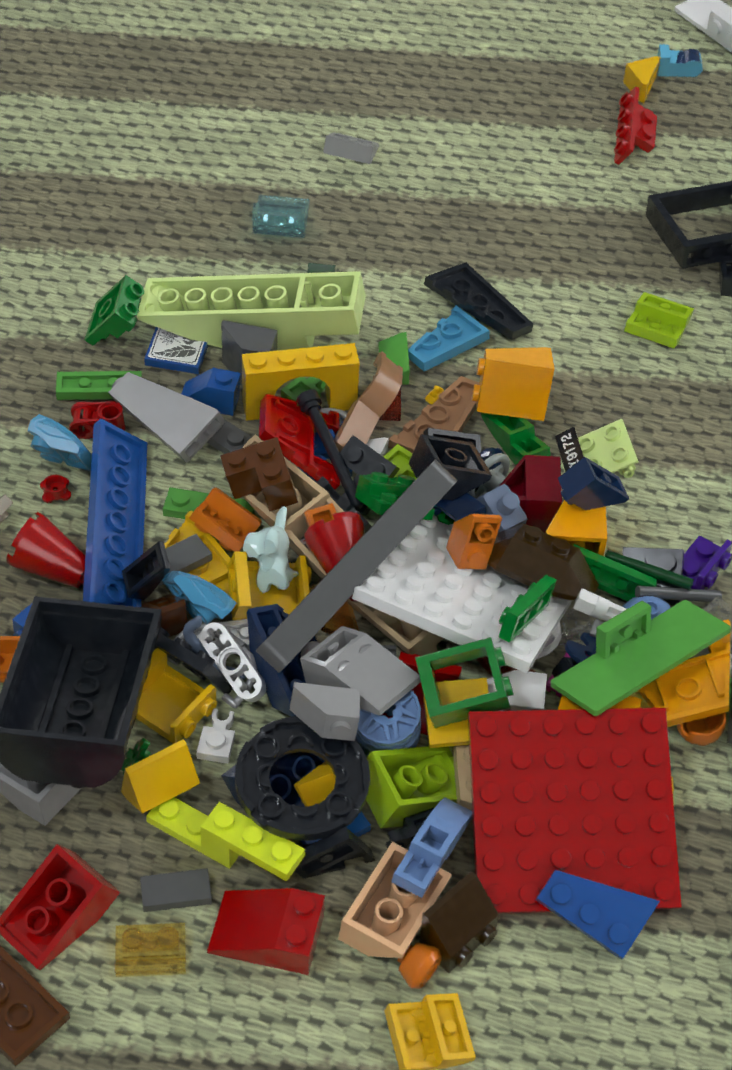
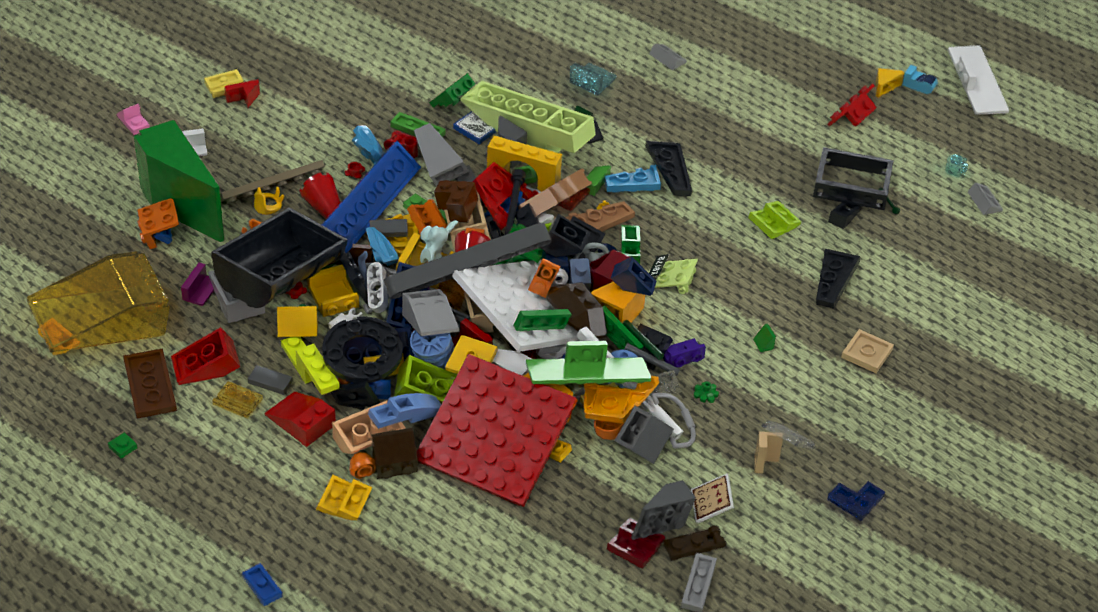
camera: 30 degrees right, 5 degrees down
black slope [122,541,171,600] -> none
blue slope [181,368,241,416] -> none
light grey slope [290,682,360,741] -> none
green window [415,637,514,728] -> none
light orange slope [472,347,555,421] -> none
blue wing [535,870,660,959] -> none

